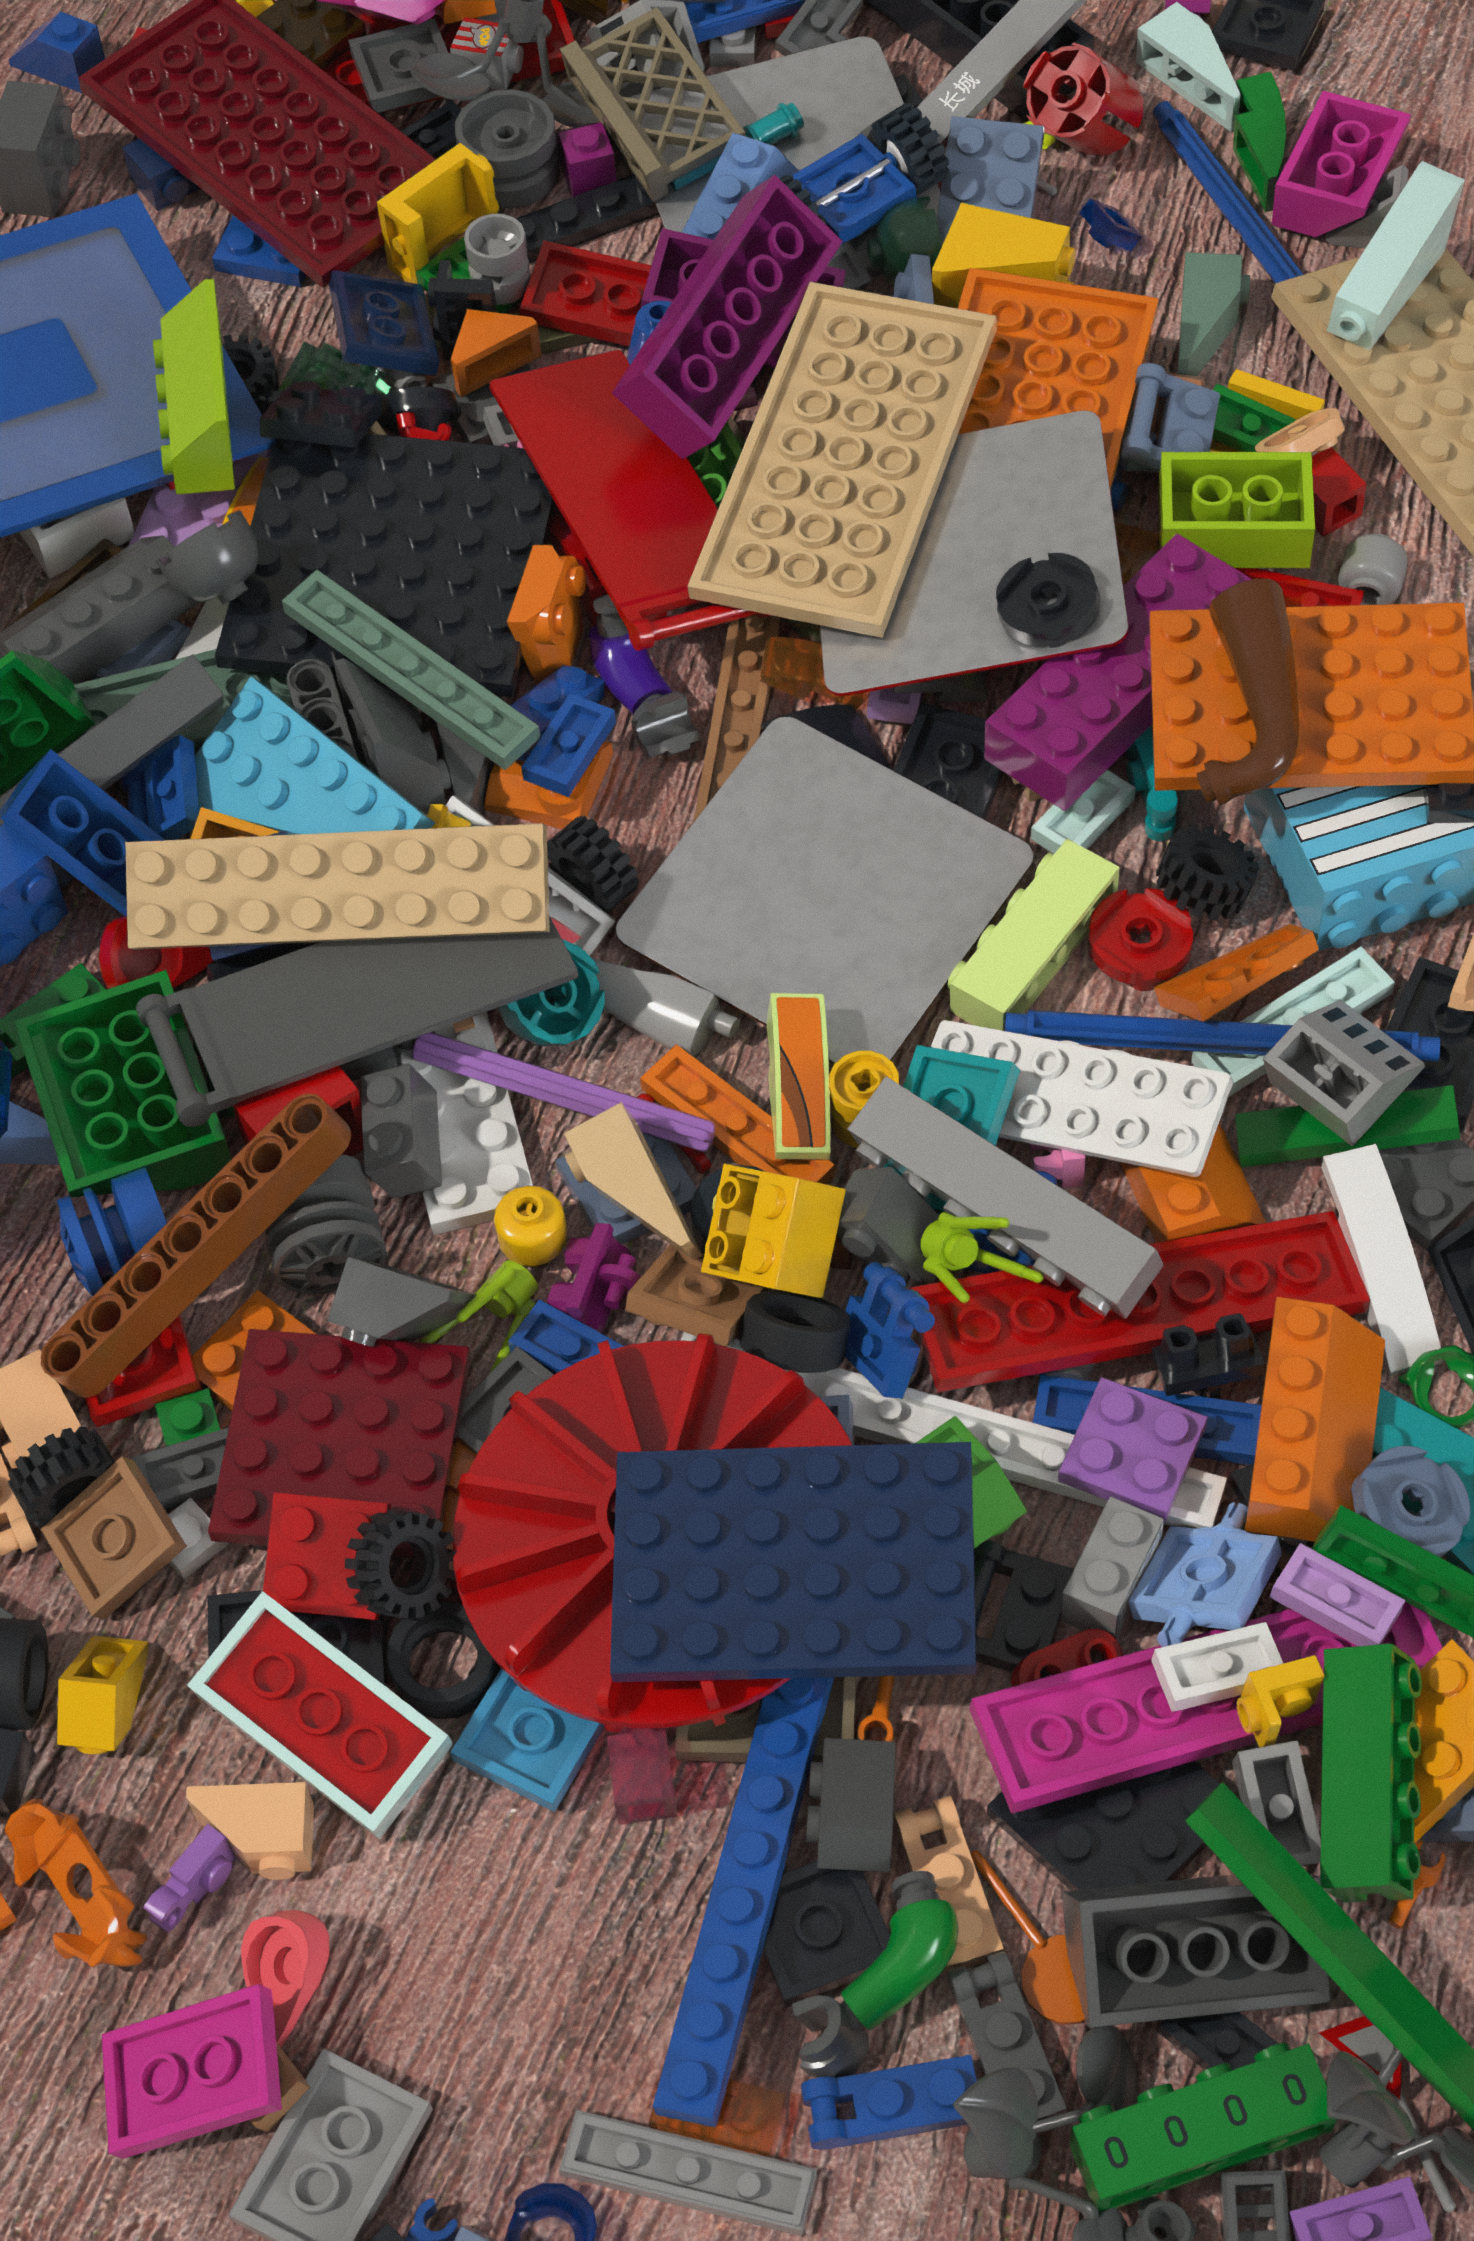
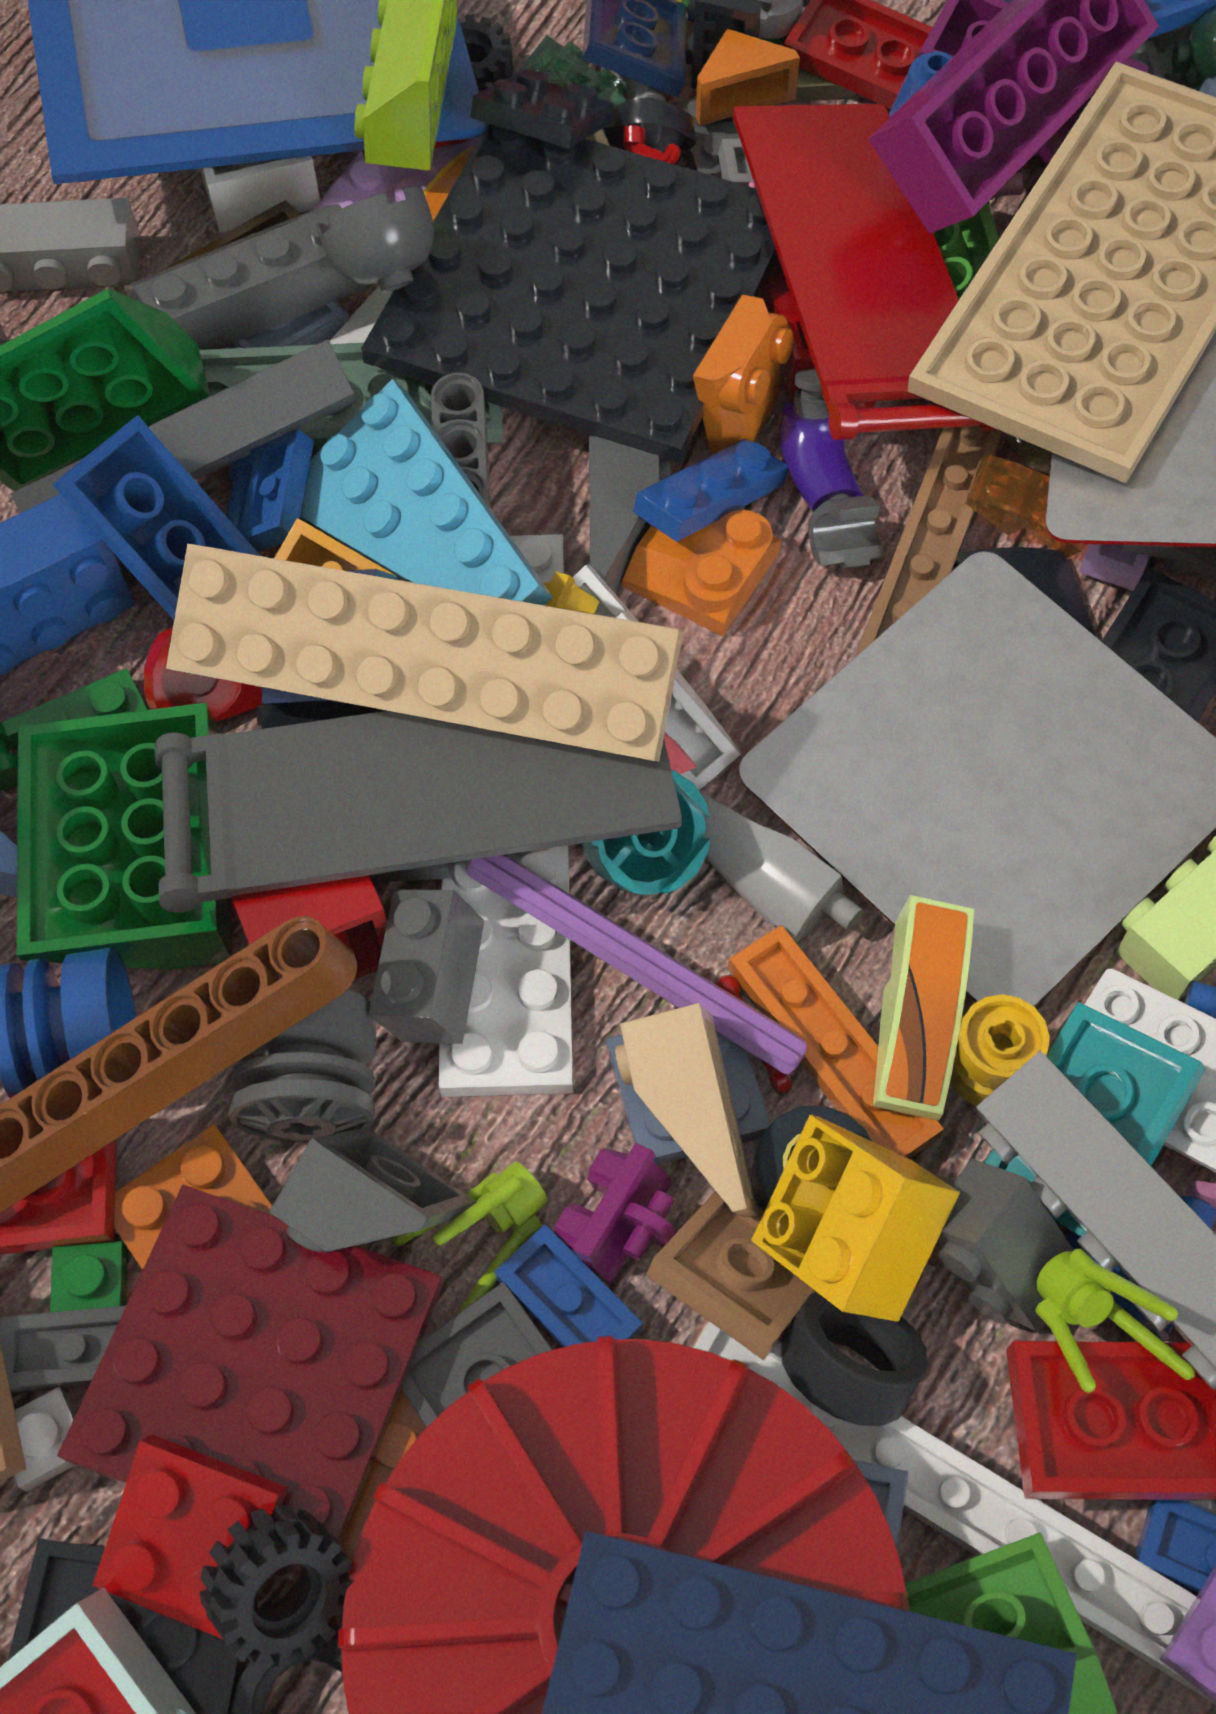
camera: 10 degrees right, 5 degrees up
sand green plate [282,570,540,770] -> none
dark grey slope [334,658,451,815] -> none
yellow head [493,1185,568,1267] -> none
blue plate [521,693,616,797] -> none
black tyre [547,816,639,913] -> none
blue plate [845,1262,935,1399] -> none

